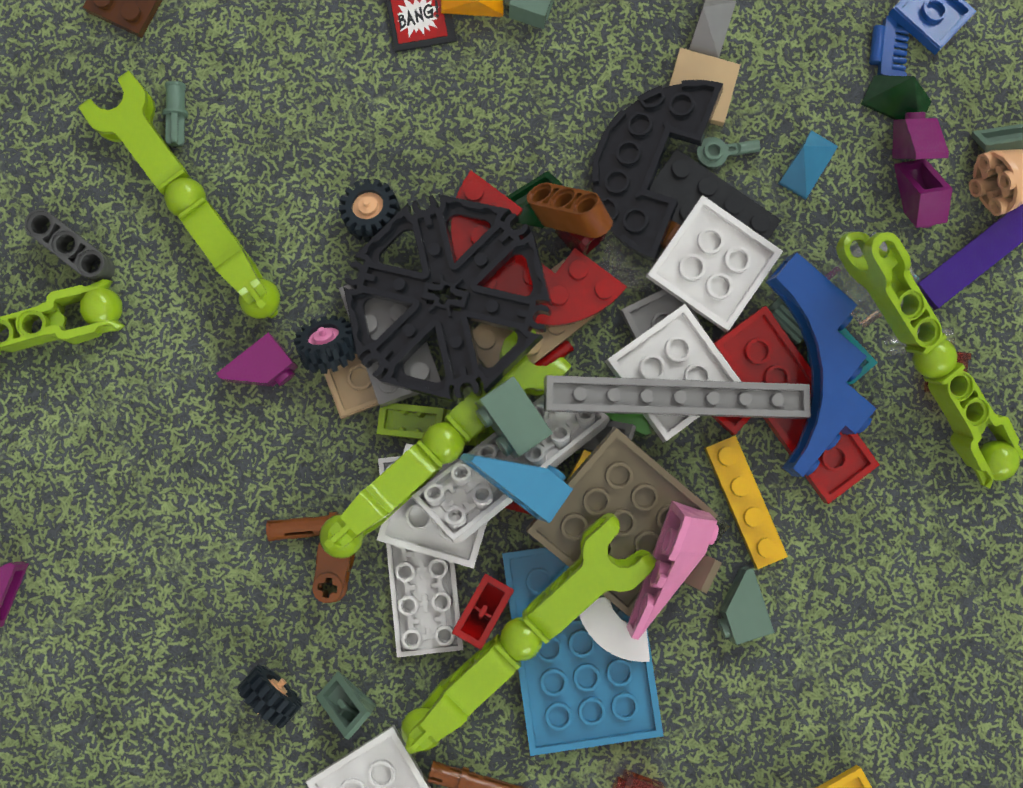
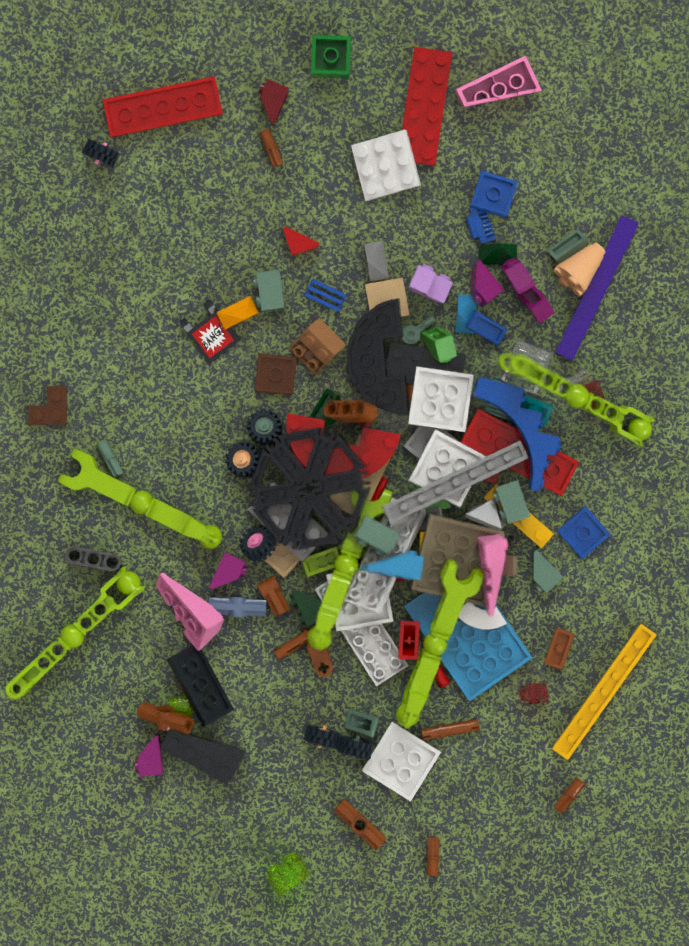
camera: 20 degrees left, 5 degrees up
none -> dark orange piece [137,702,194,735]
none -> bright pink wedge [156,573,224,651]
none -> black wedge [160,729,247,785]
none -> black plate [166,645,234,727]
none -> clear neon green head [169,693,194,717]
none -> sand blue piece [208,597,267,617]
none -> black wheel [247,409,283,446]
none -> reddish brown tile [255,353,297,395]
none -> dark orange piece [257,576,290,617]
none -> medium nougat slope [289,318,346,376]
none -> dark green slope [290,590,322,627]
none -> blue tile [304,279,347,312]
none -> black wheel [337,735,374,760]
none -> lavender brick [408,264,453,305]
none -> bright green slope [420,326,457,363]
none -> red pin [435,665,450,689]
none -> blue tile [465,310,508,346]
none -> light grey slope [465,499,506,530]
none -> magenta slope [470,260,504,308]
none -> sand green brick [493,480,530,524]
none -> dark orange plate [544,627,574,670]
none -> blue tile [557,506,611,560]

